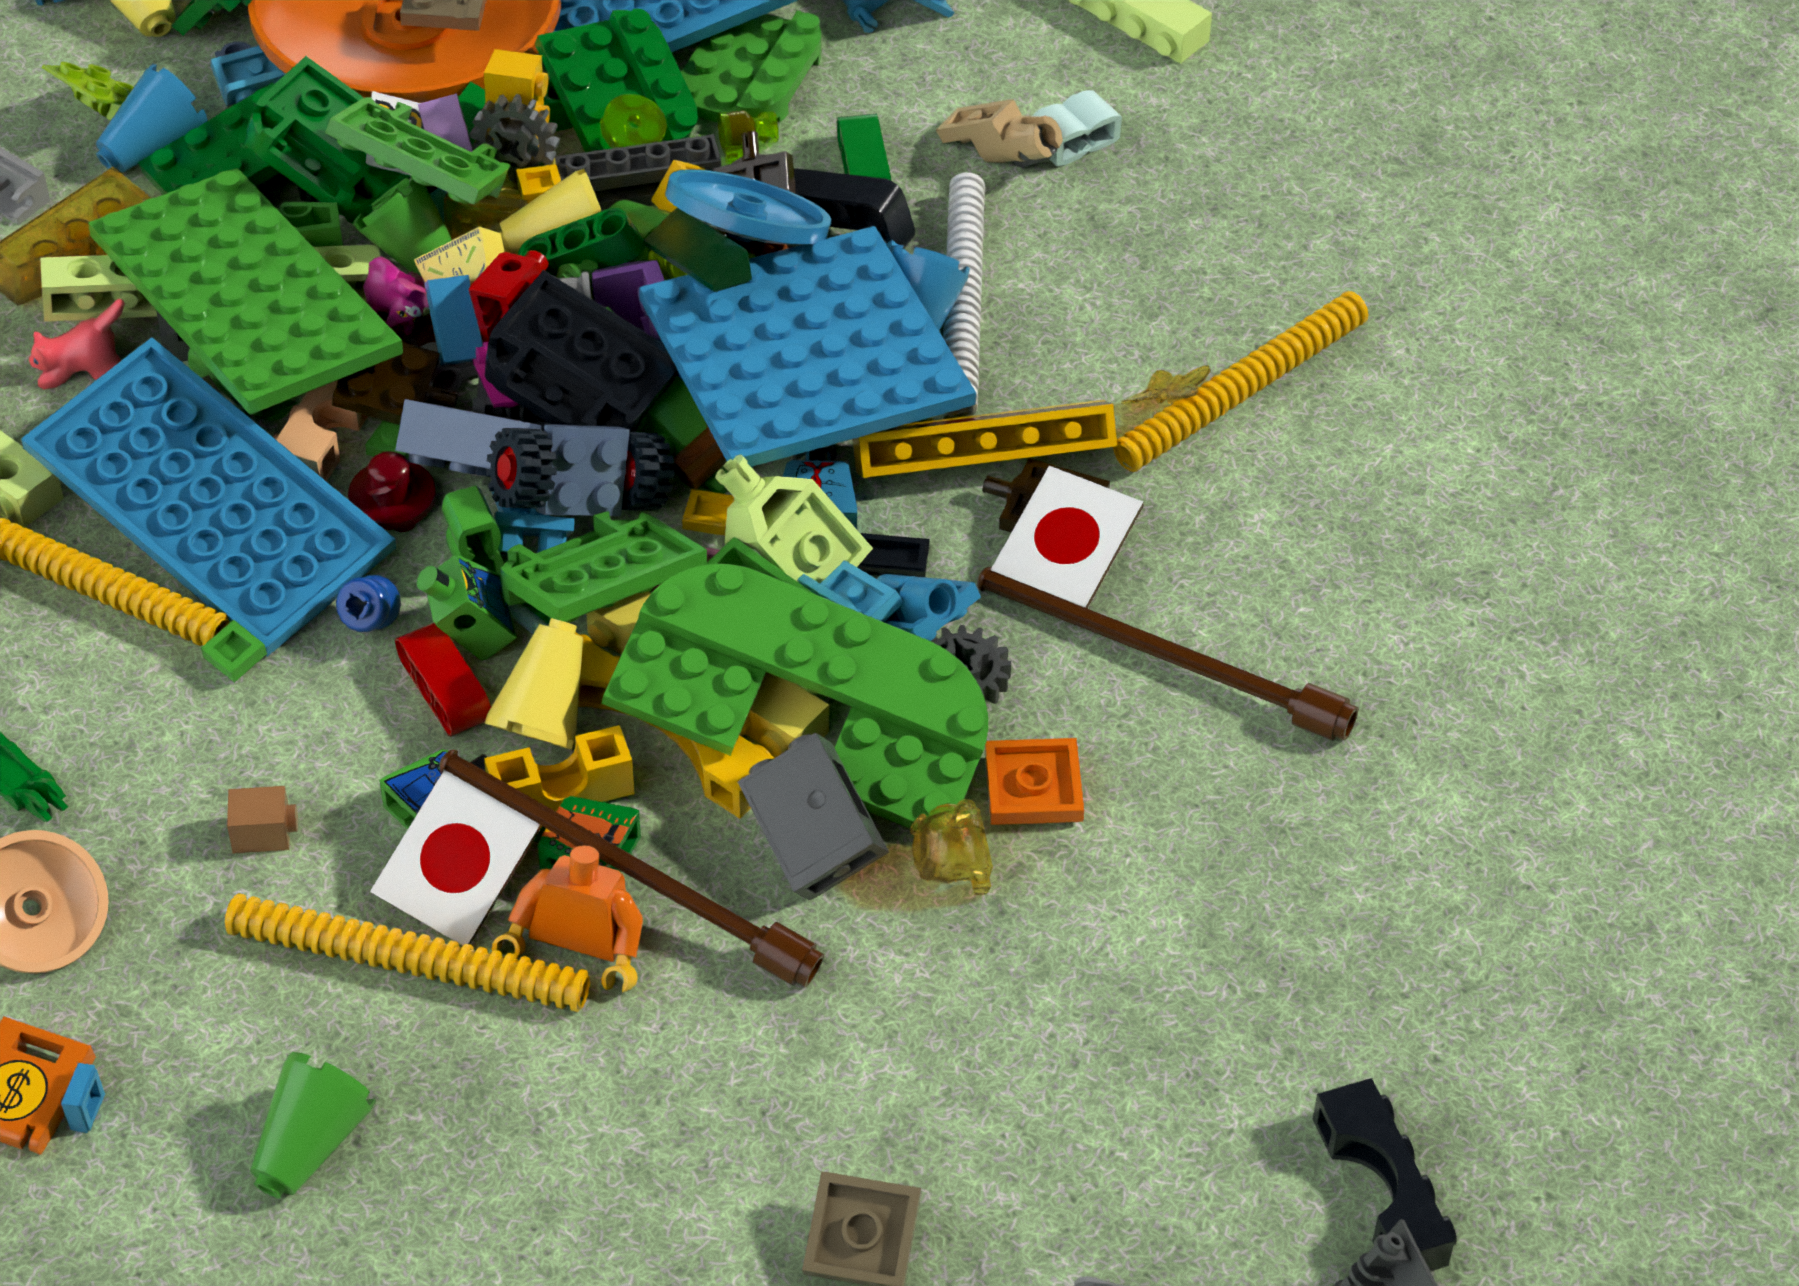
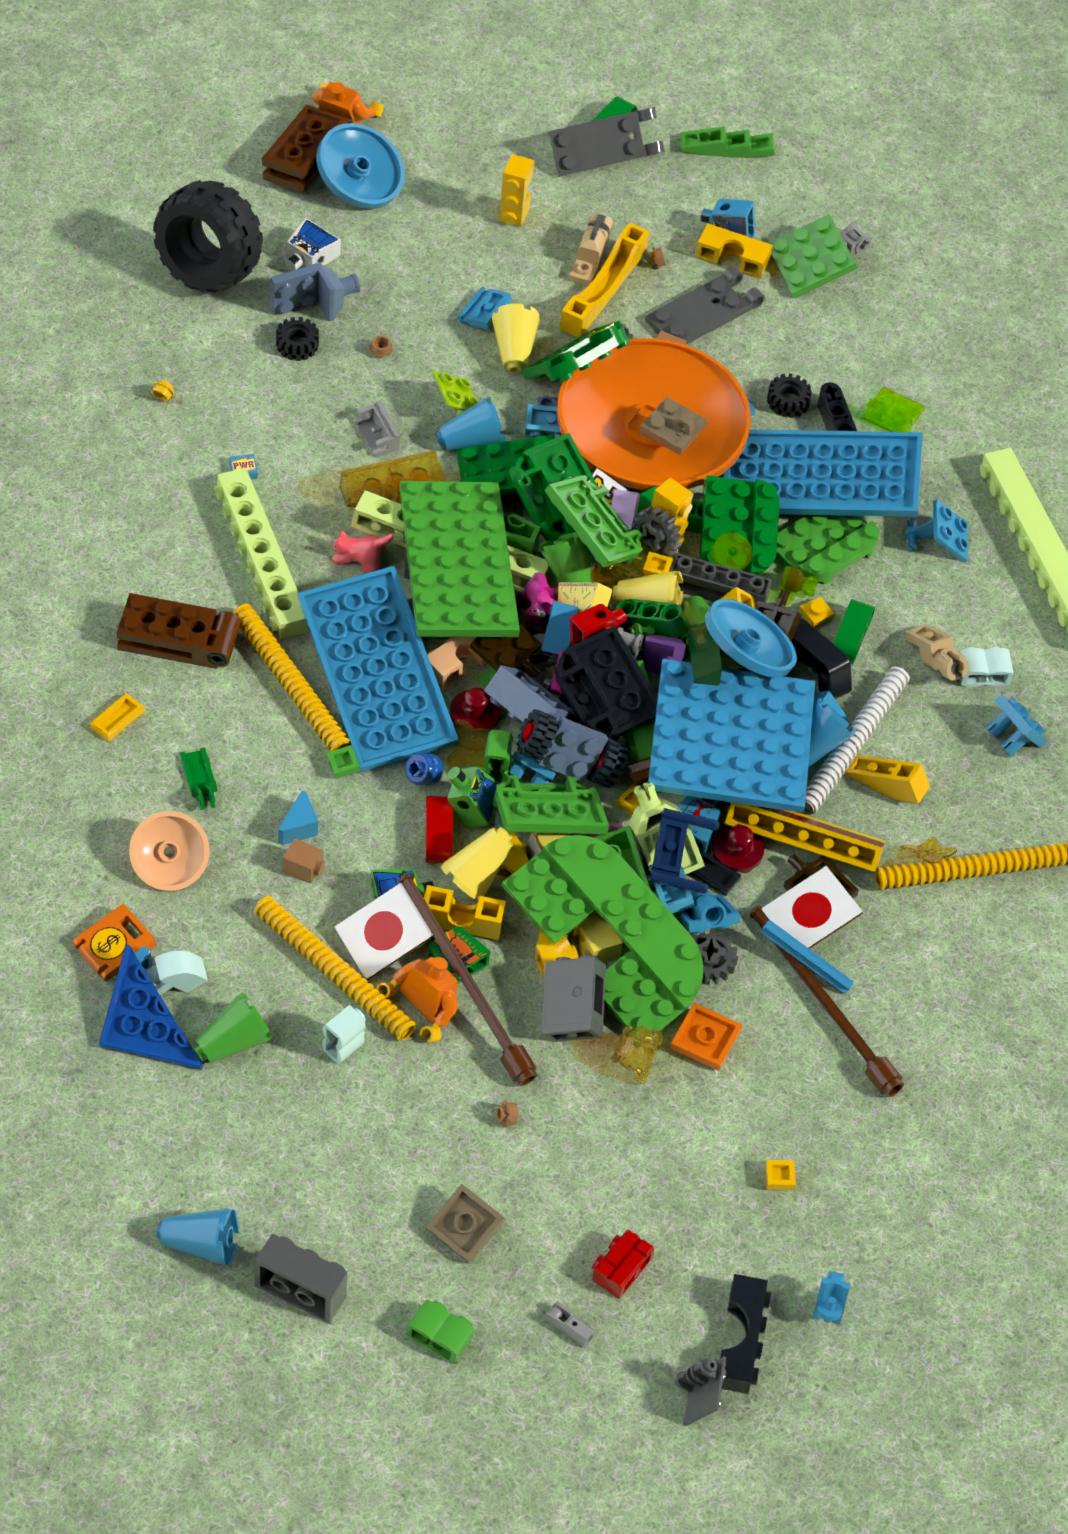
camera: 25 degrees right, 5 degrees up
none -> blue tile [99,944,203,1070]
none -> light aqua brick [146,951,208,995]
none -> dark azure slope [278,790,319,845]
none -> light aqua brick [322,1005,366,1065]
none -> clear yellow piece [446,719,490,769]
none -> medium nougat plate [496,1100,518,1127]
none -> white sticker [526,832,541,861]
none -> red brick [592,1230,655,1299]
none -> dark blue plate [650,808,719,894]
none -> dark red plate [712,824,765,873]
none -> dark azure axle [761,920,853,993]
none -> yellow plate [765,1160,796,1190]
none -> yellow plate [799,597,835,628]
none -> dark azure hips [812,1271,850,1325]
none -> yellow slope [845,754,930,804]
none -> dark azure plate [985,694,1048,756]

